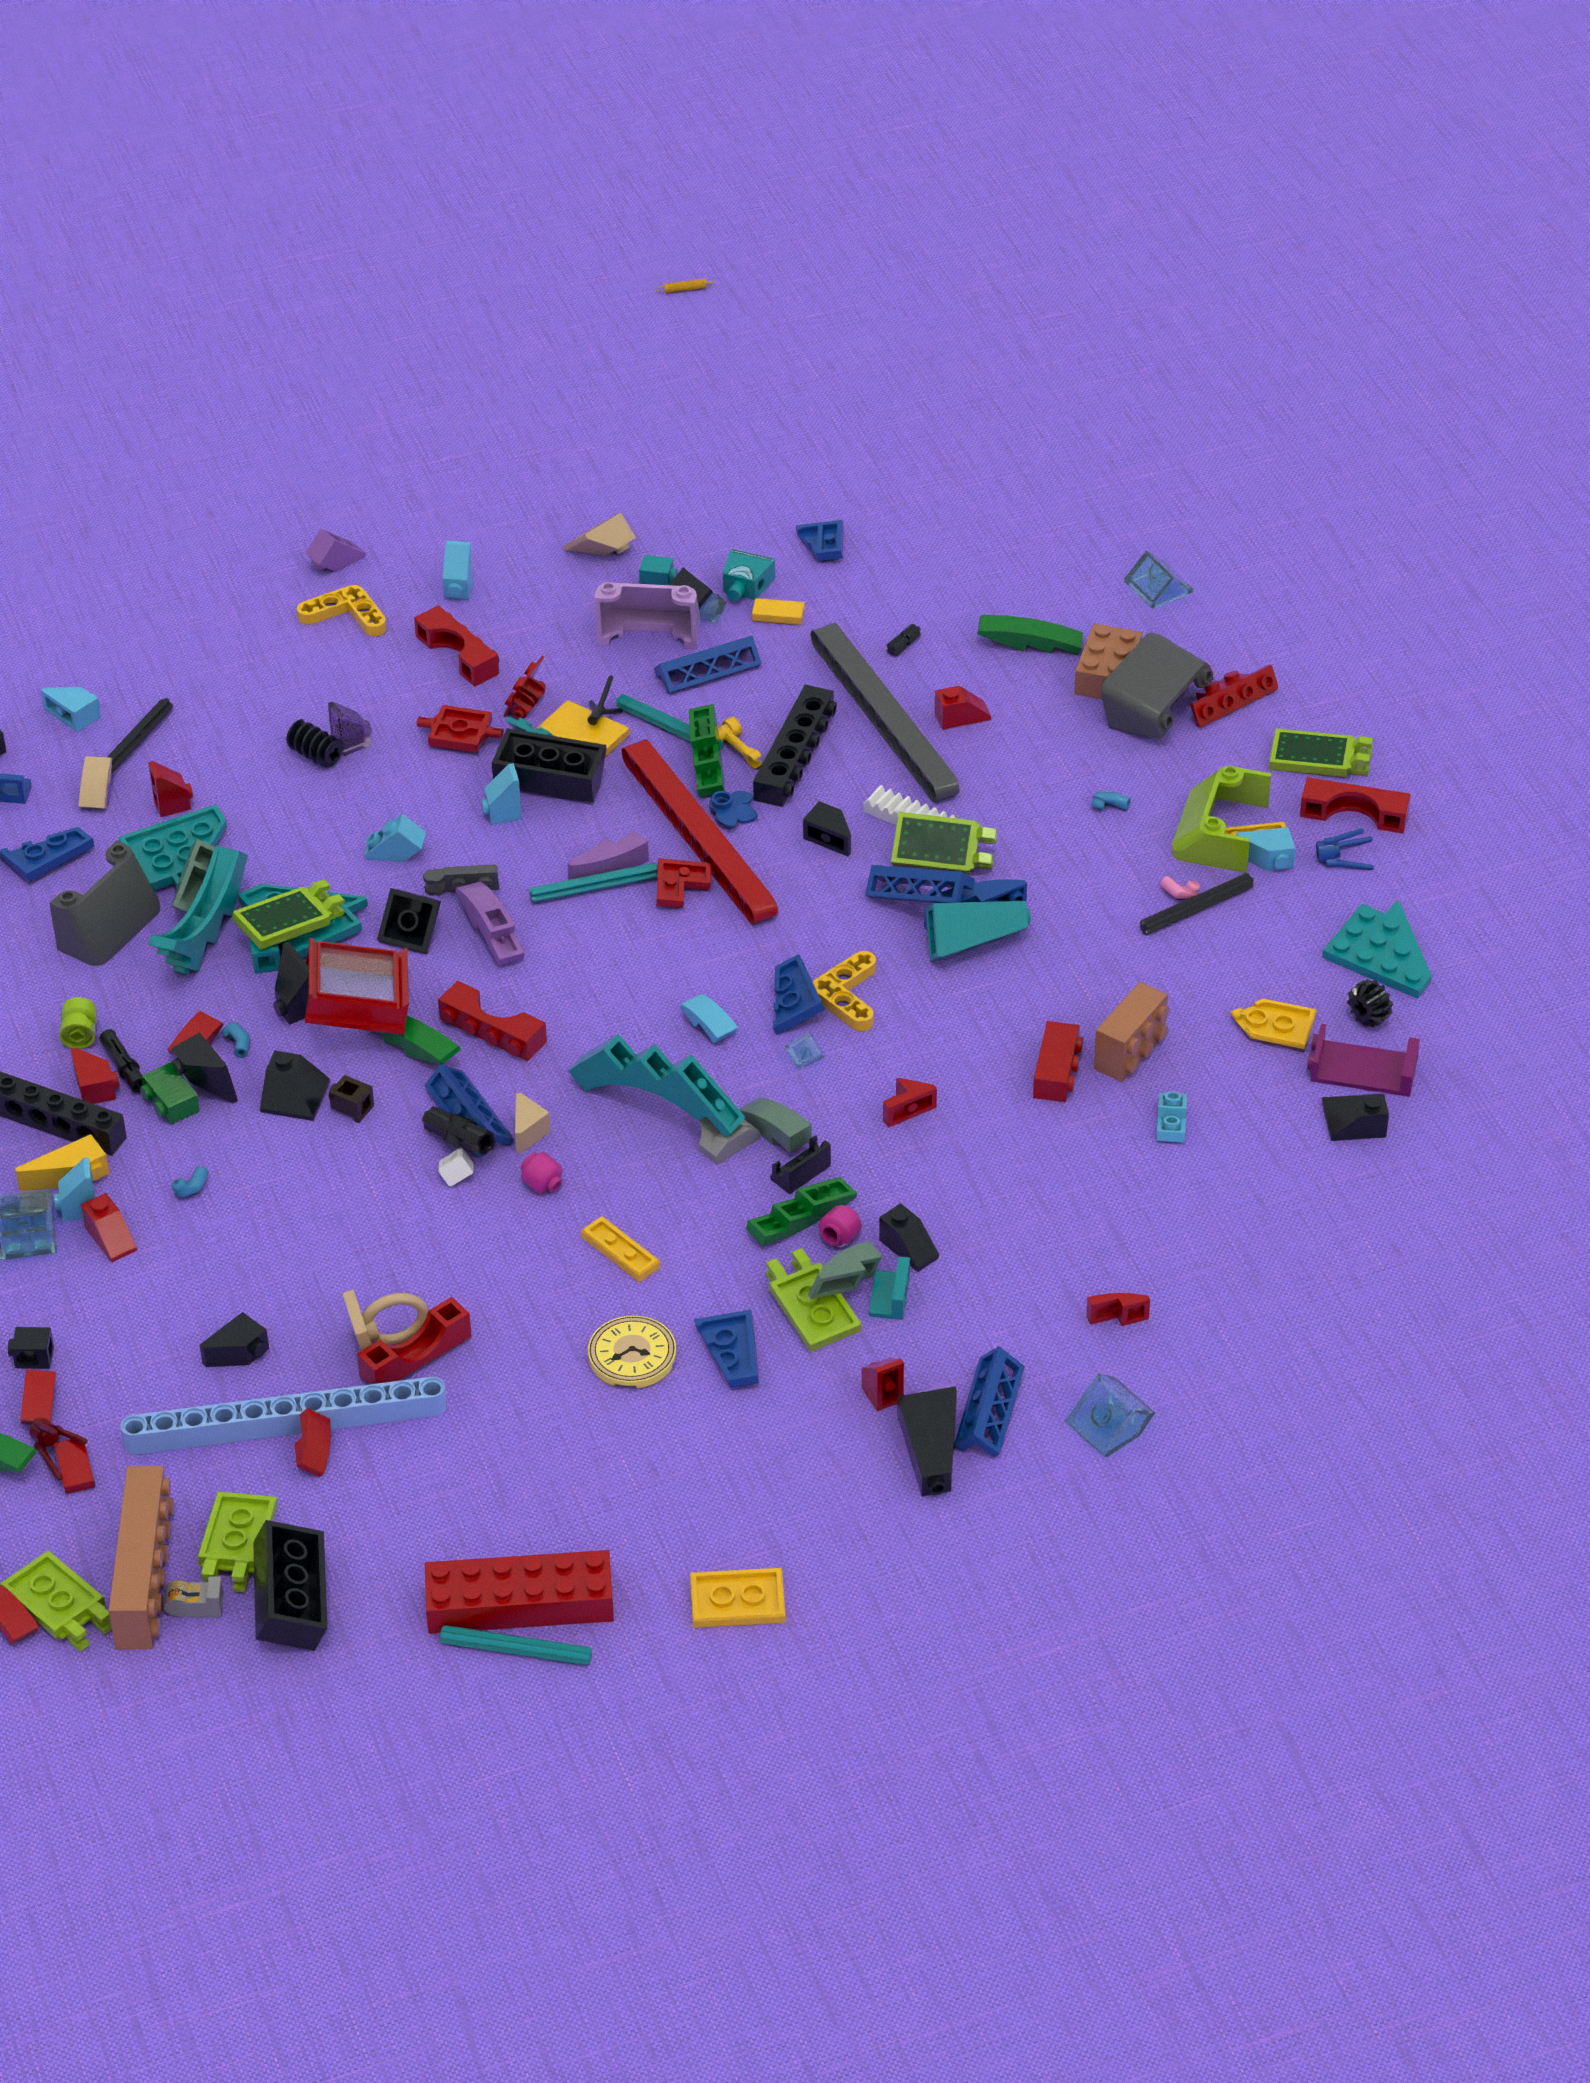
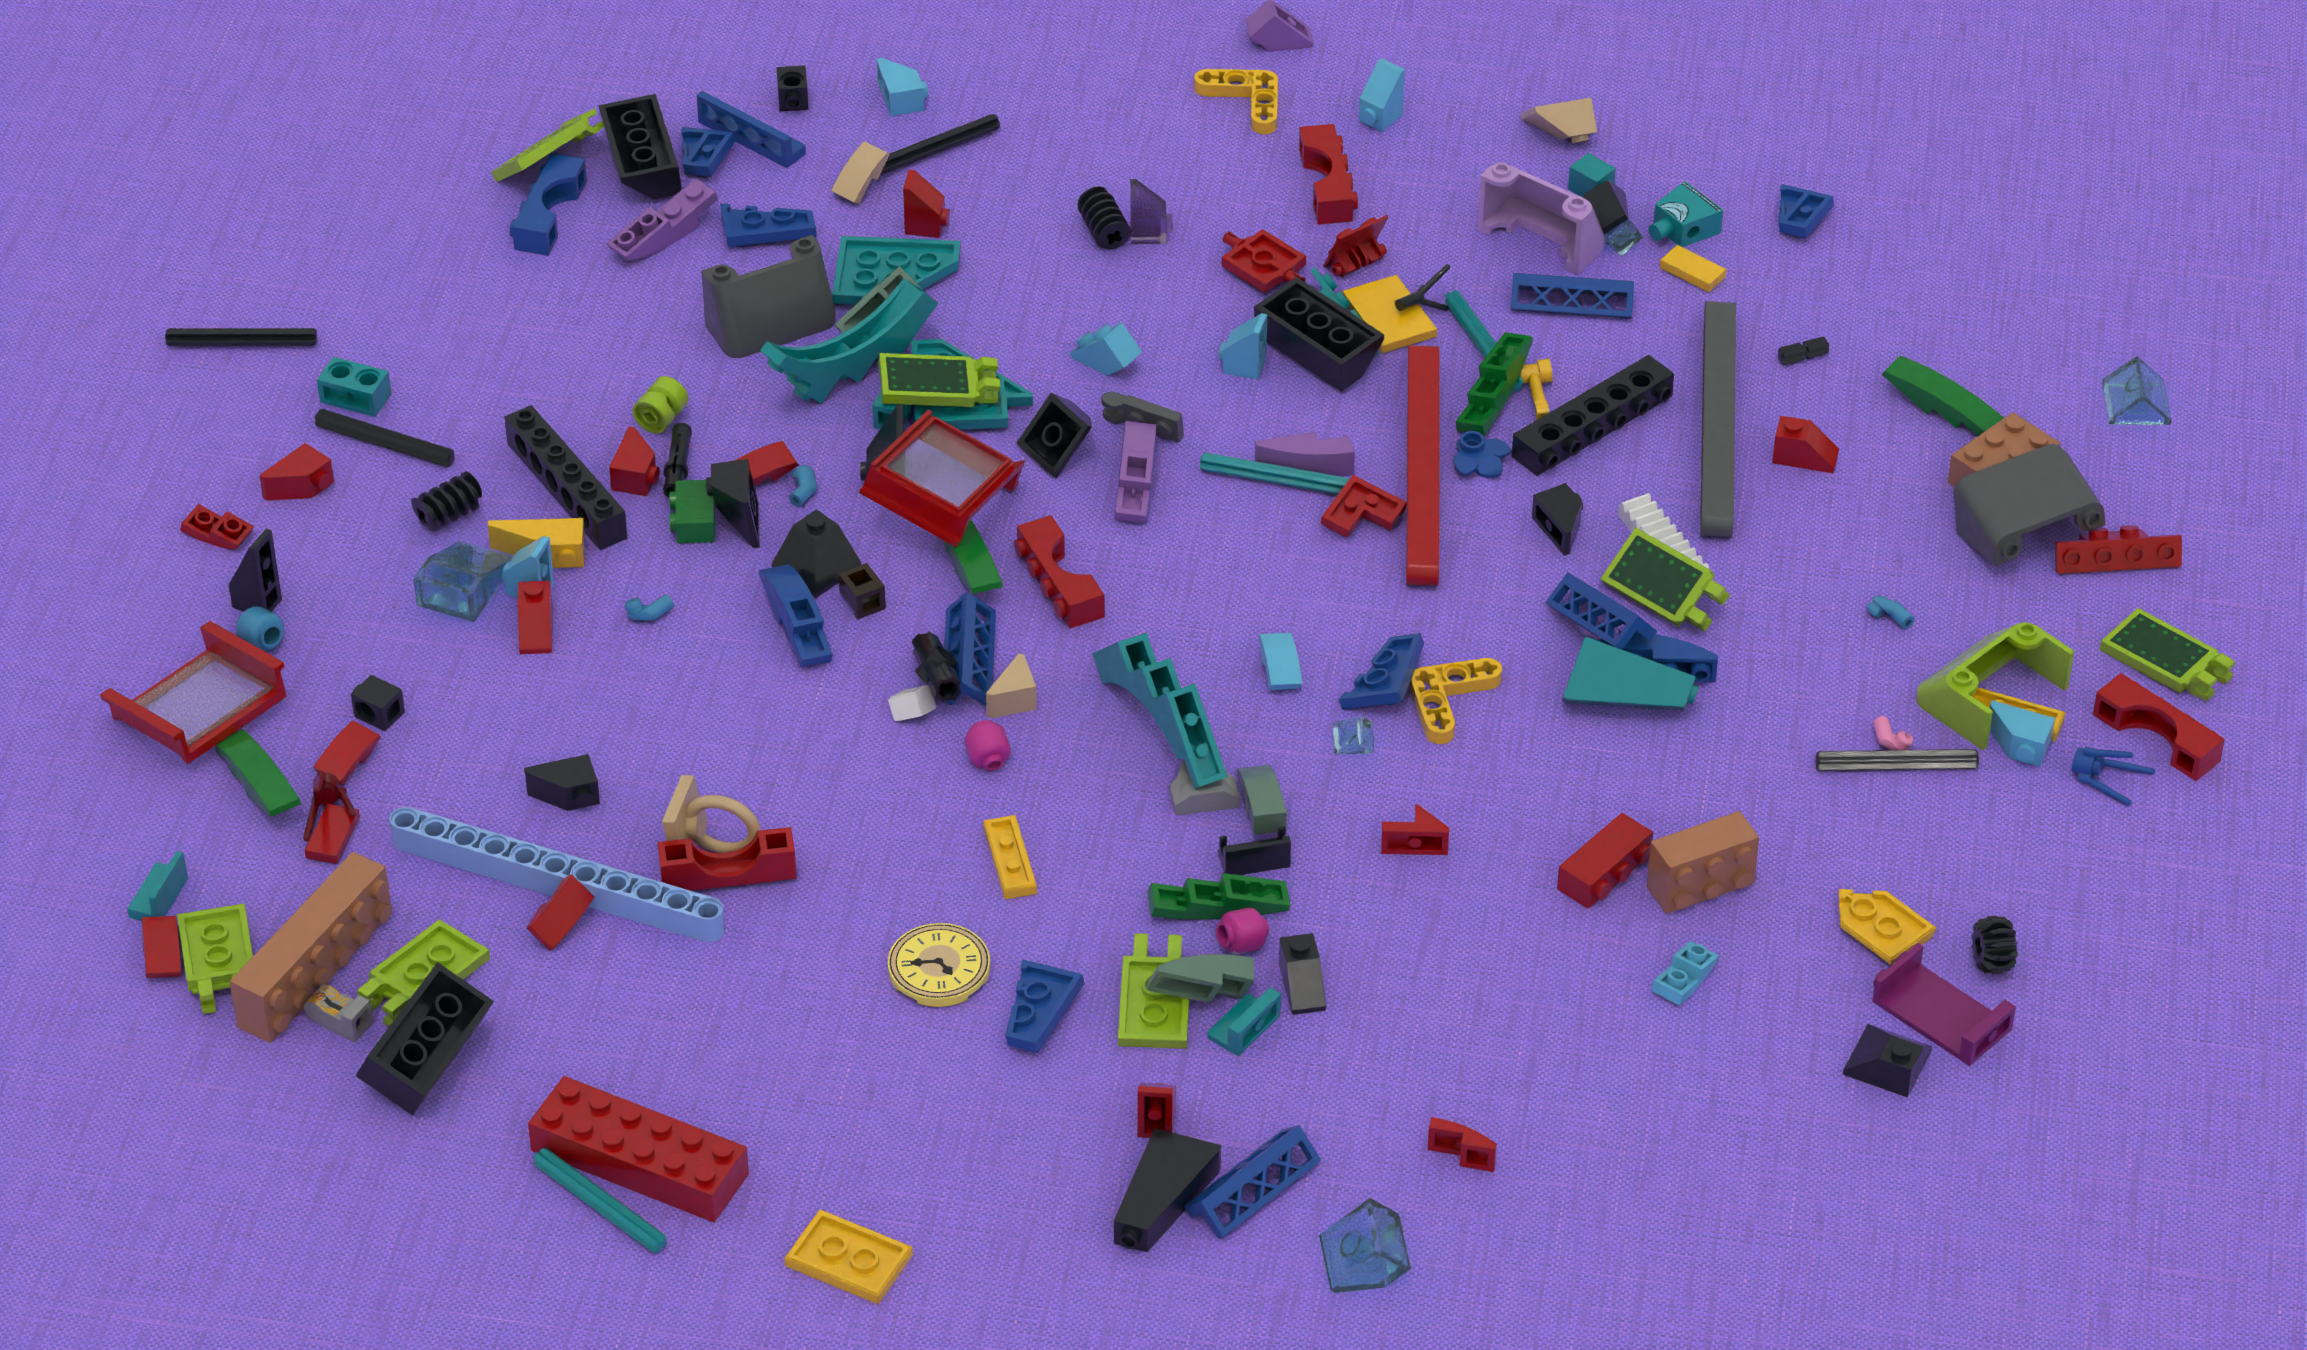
camera: 30 degrees right, 0 degrees up
teal wing [1322,900,1432,999] -> none
none -> blue slope [758,564,833,668]

